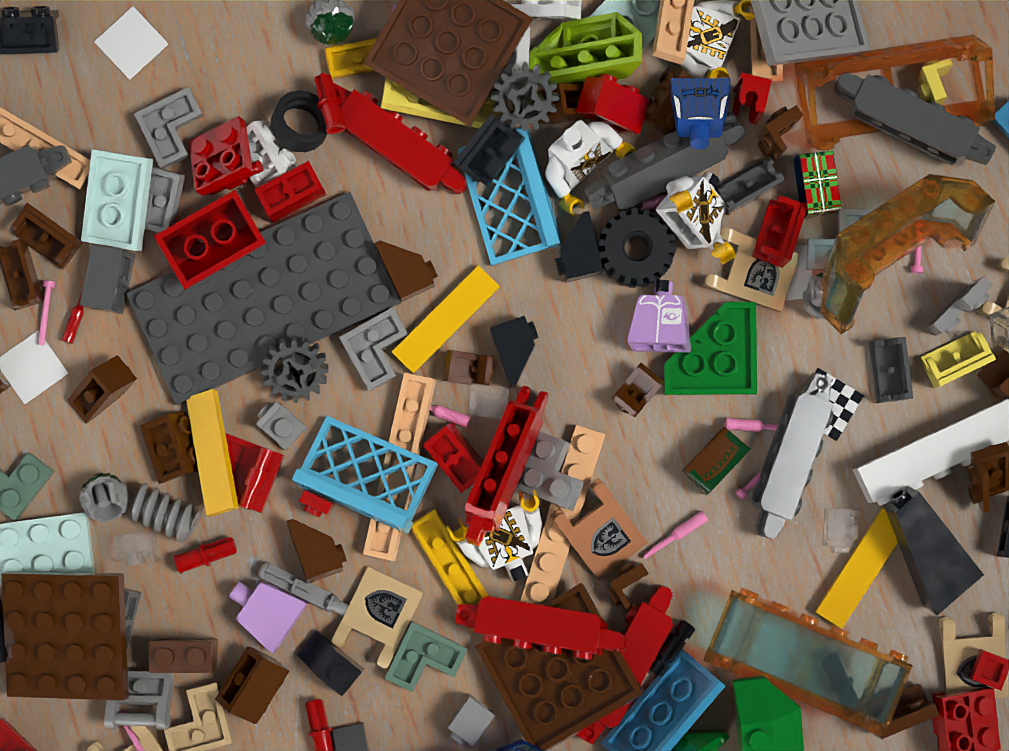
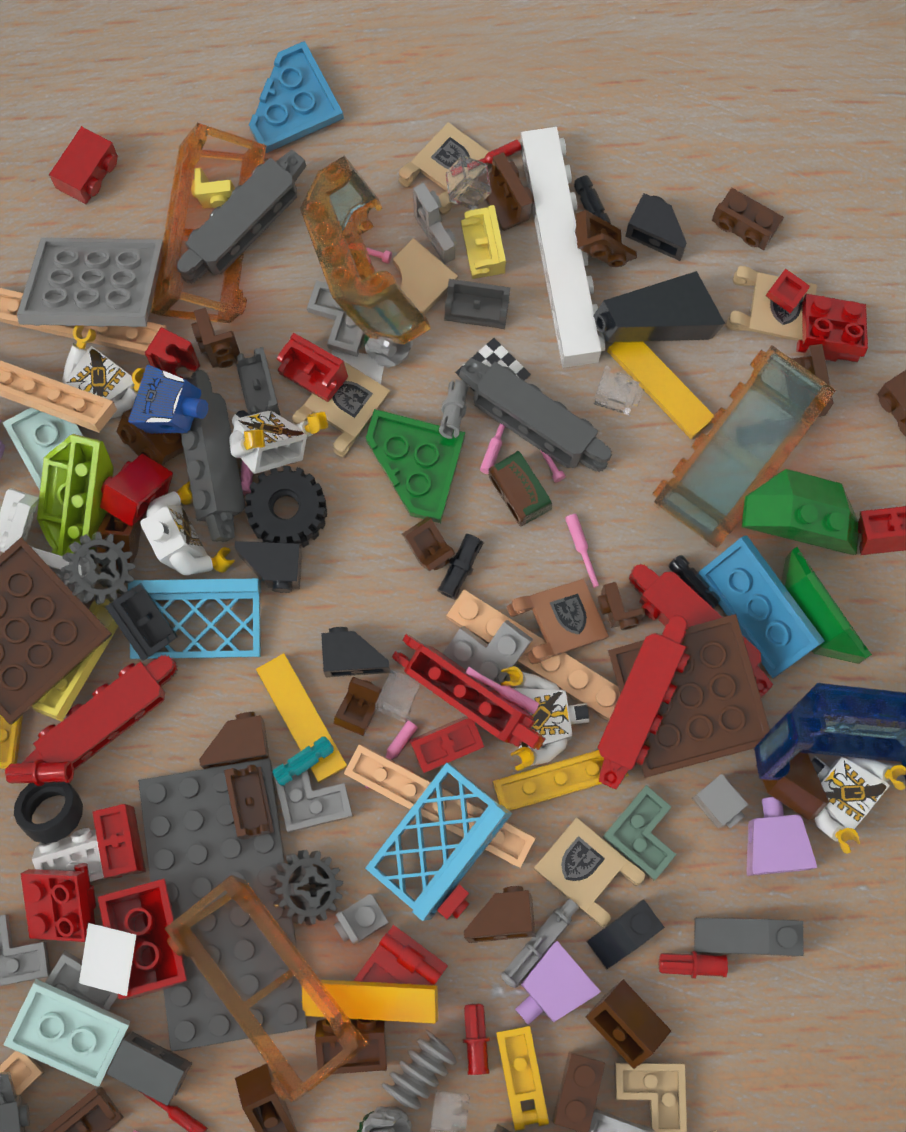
camera: 75 degrees left, 10 degrees down
lavender torso [628,280,691,352] -> none
piece [794,151,842,220] -> none
none -> white sticker [79,923,136,996]
none -> clear orange windscreen [165,875,369,1102]
none -> reddish brown hinge [224,765,274,840]
none -> teal axle [272,736,334,786]
none -> tan tile [393,238,458,322]
none -> black pin [437,533,484,600]
none -> light grey pin [439,379,469,439]
none -> bright pink piece [465,667,539,714]
none -> yellow plate [496,1026,549,1131]

